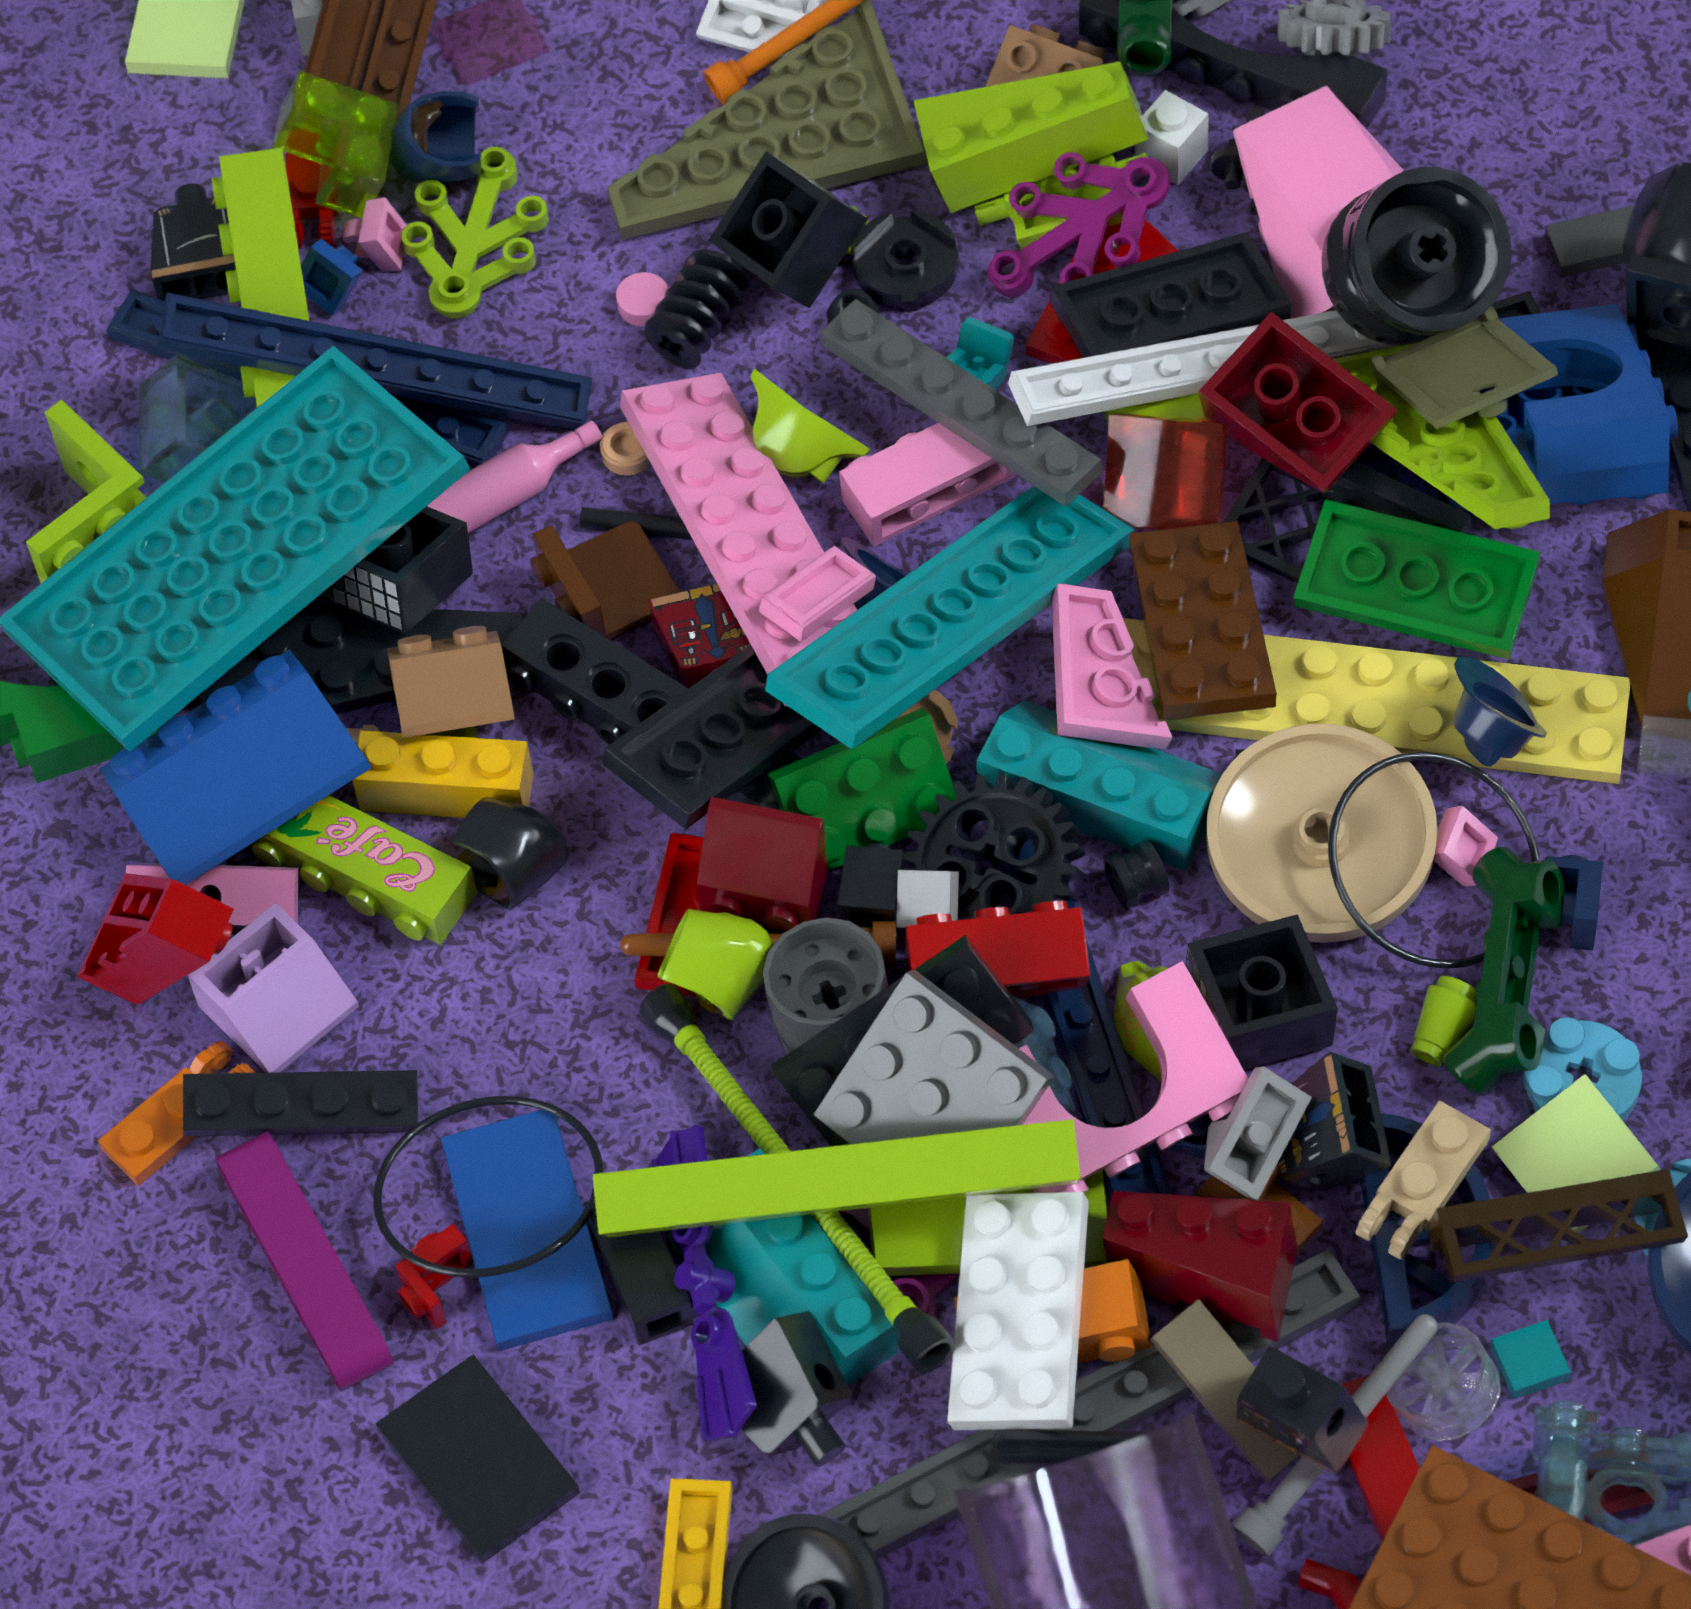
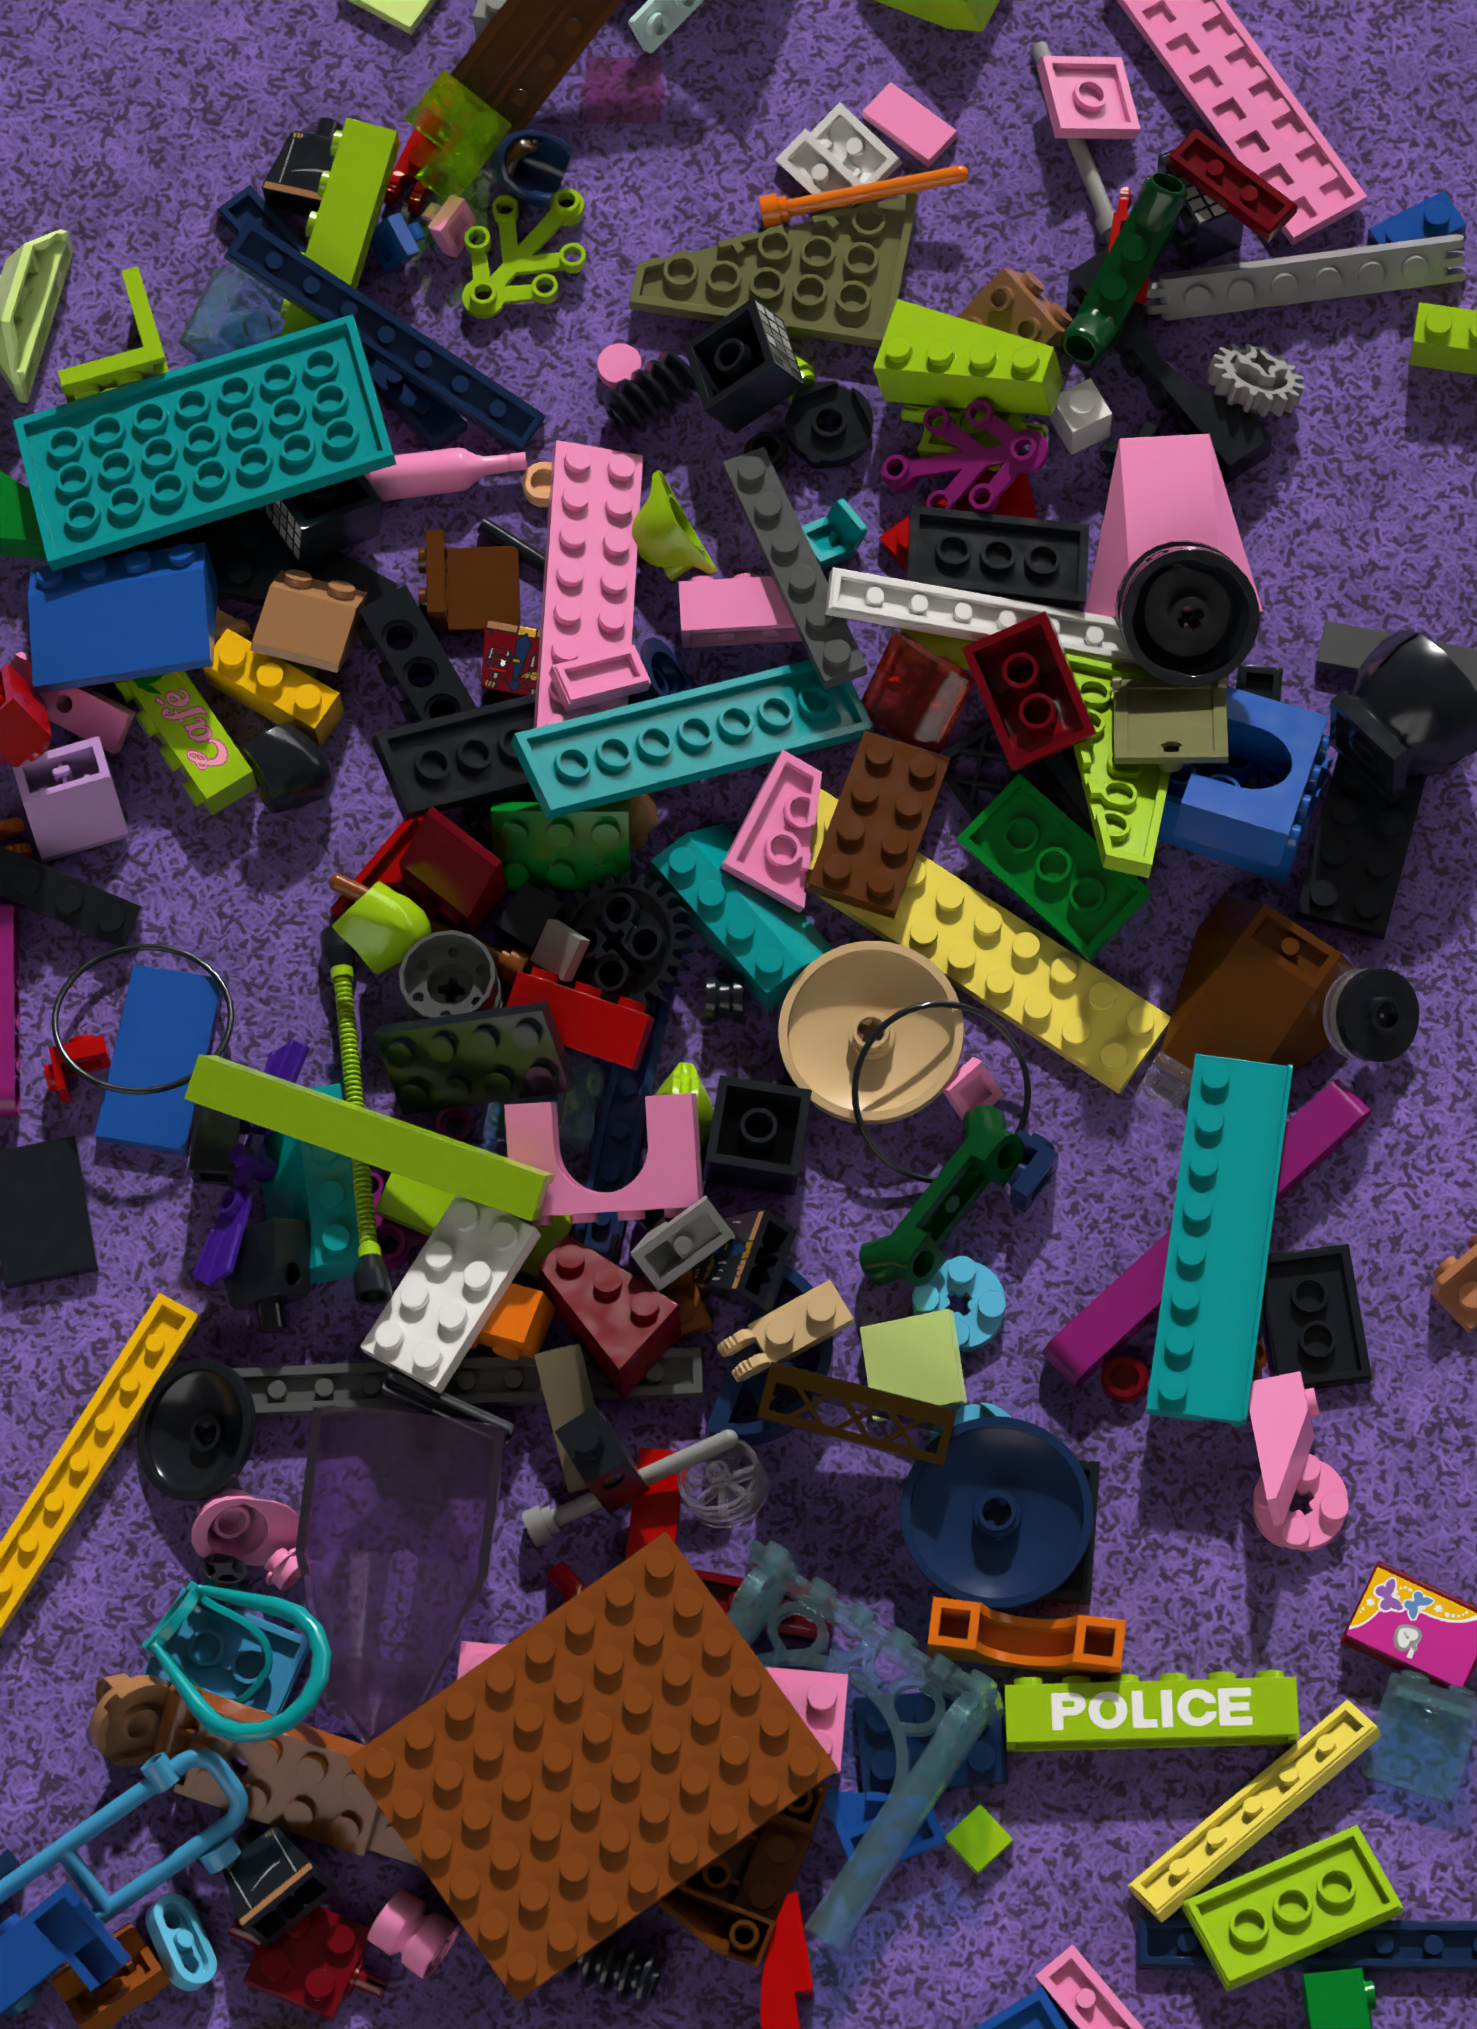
camera: 25 degrees right, 10 degrees up
plate [813,970,1055,1144] -> none
lime cone [1409,976,1477,1067] -> none
dark blue piece [1453,656,1547,766] -> none
teal tile [1490,1320,1571,1399] -> none

